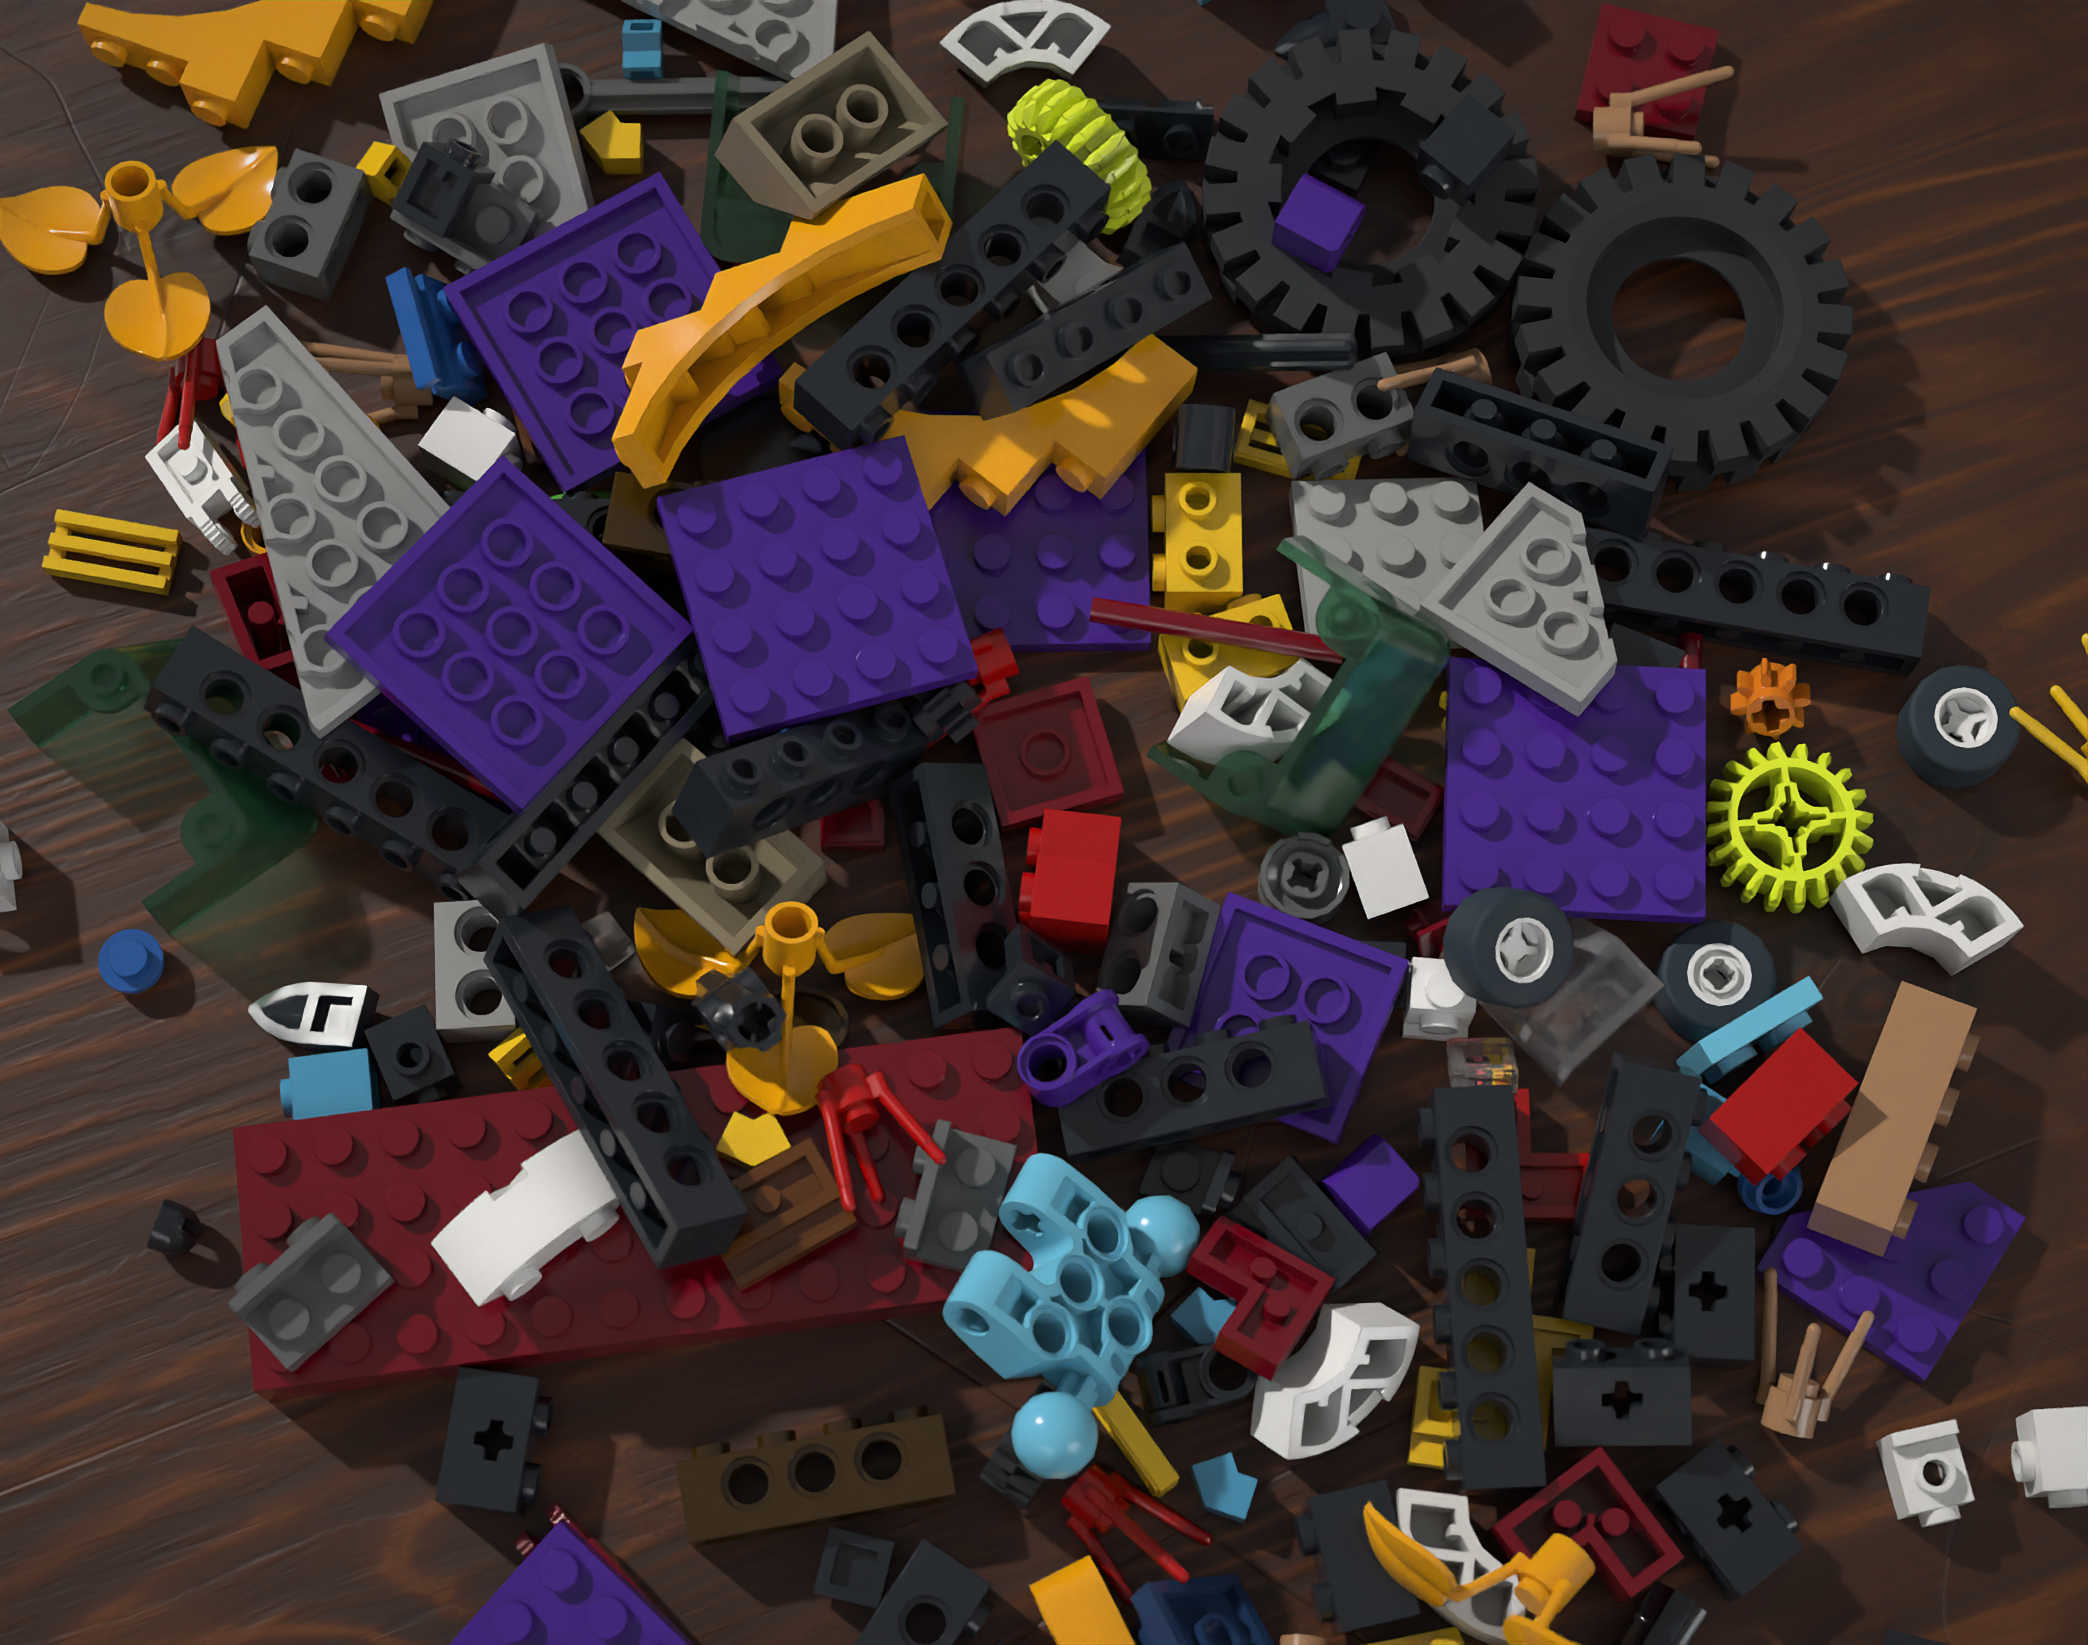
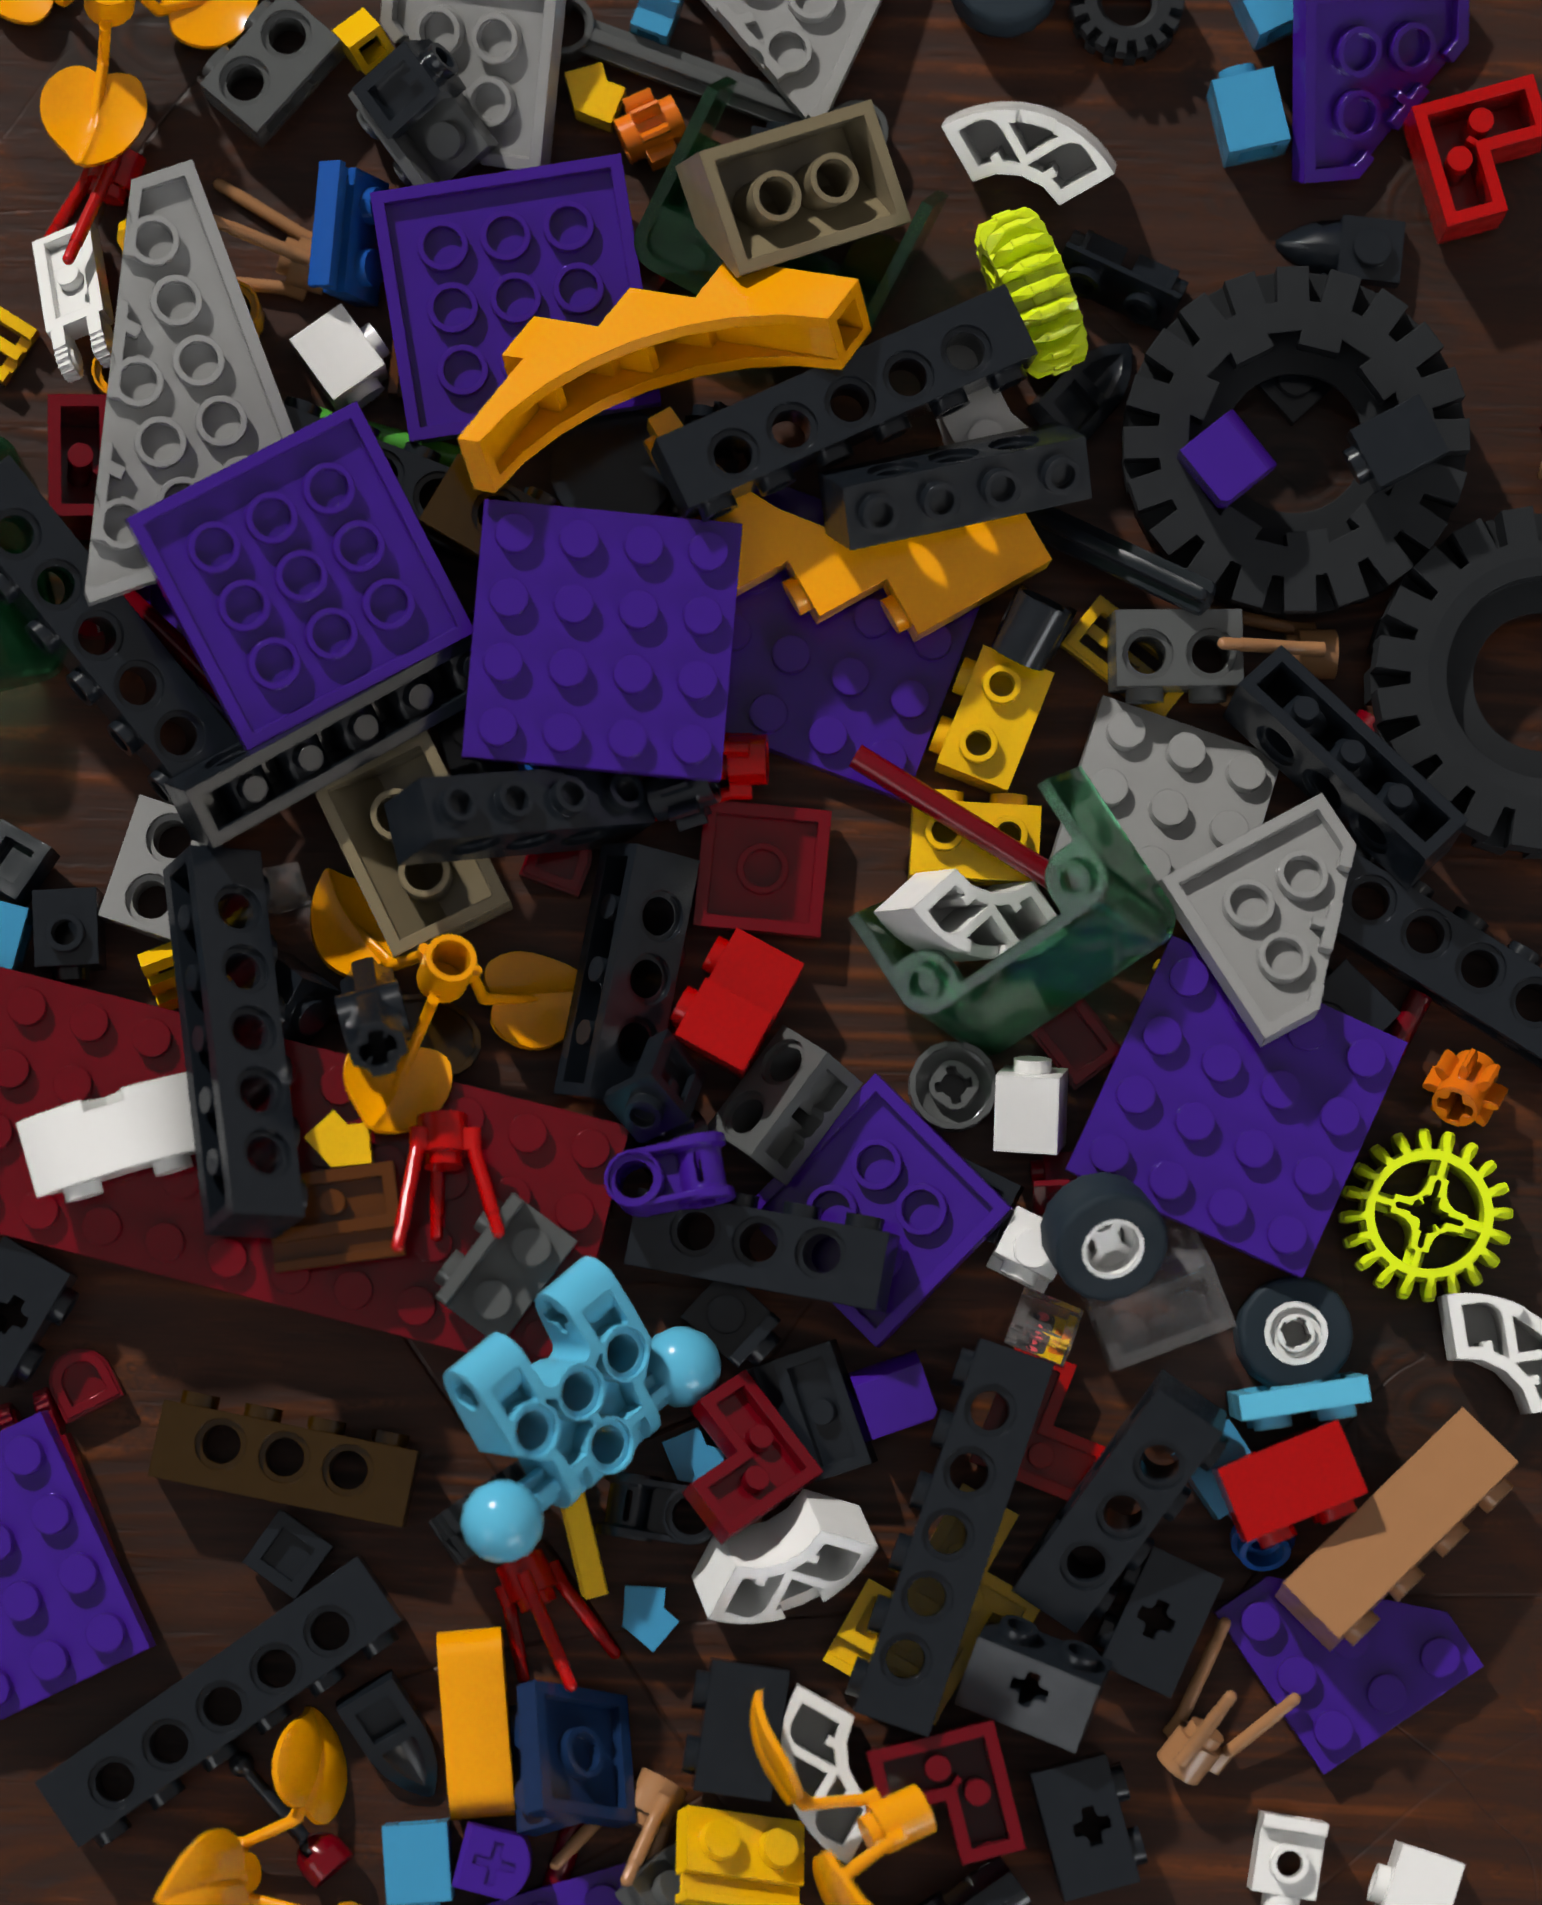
camera: 20 degrees right, 10 degrees up
none -> dark red tile [49,1348,127,1424]
none -> orange gear [612,87,689,171]

